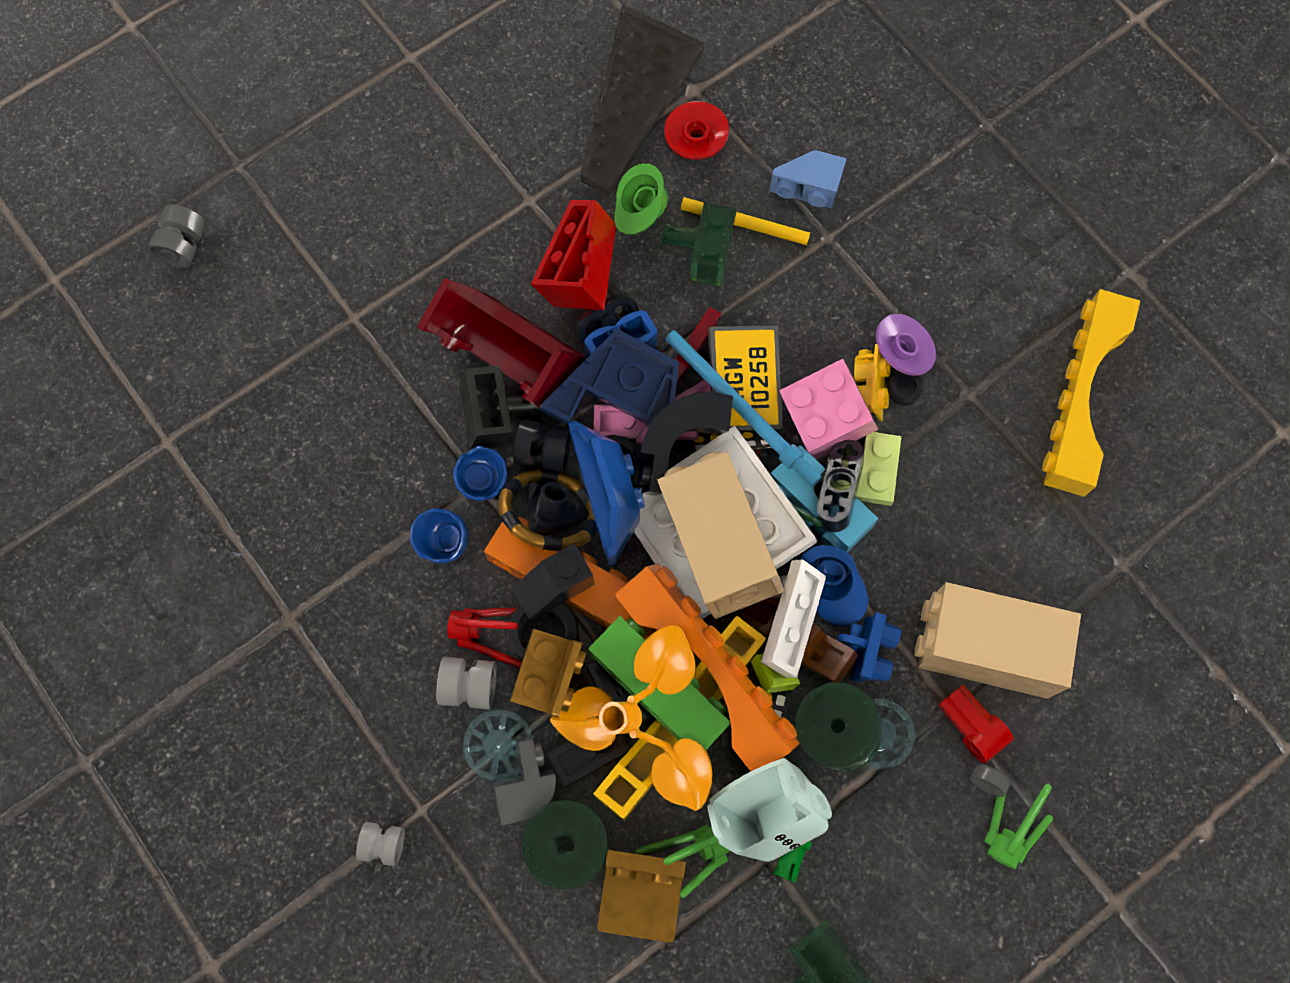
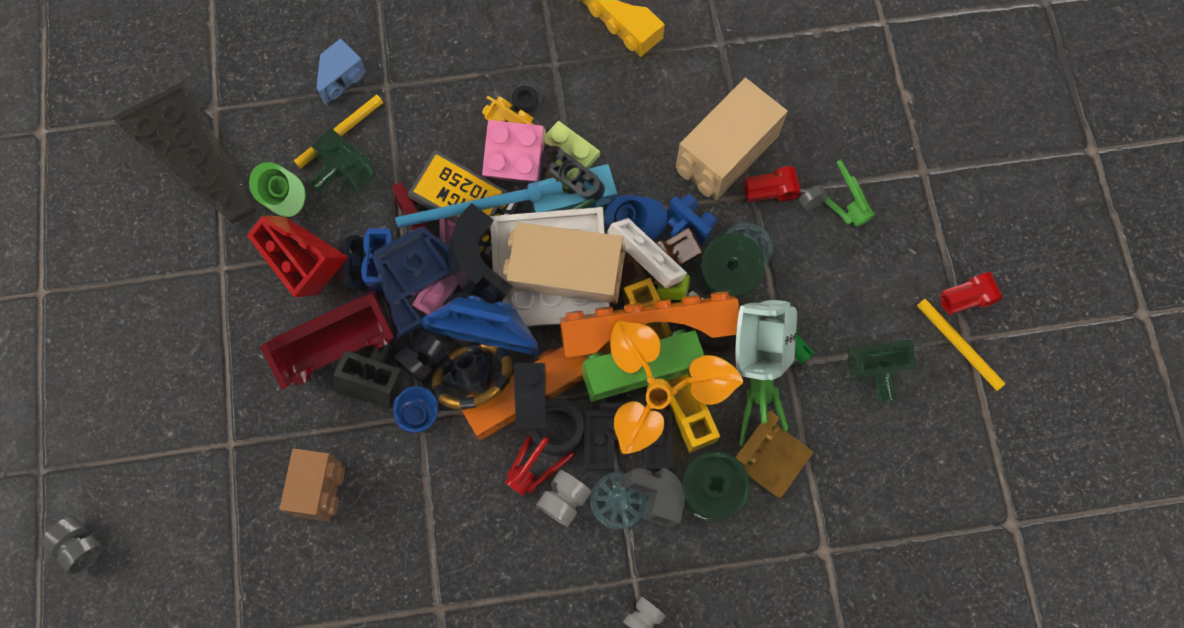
camera: 60 degrees left, 0 degrees up
blue hair [410,508,469,564] -> none
pearl gold bracket [510,629,586,718] -> none
red dish [664,101,729,160] -> none
medium lavender dish [876,314,936,376] -> none
none -> medium nougat brick [279,449,345,522]

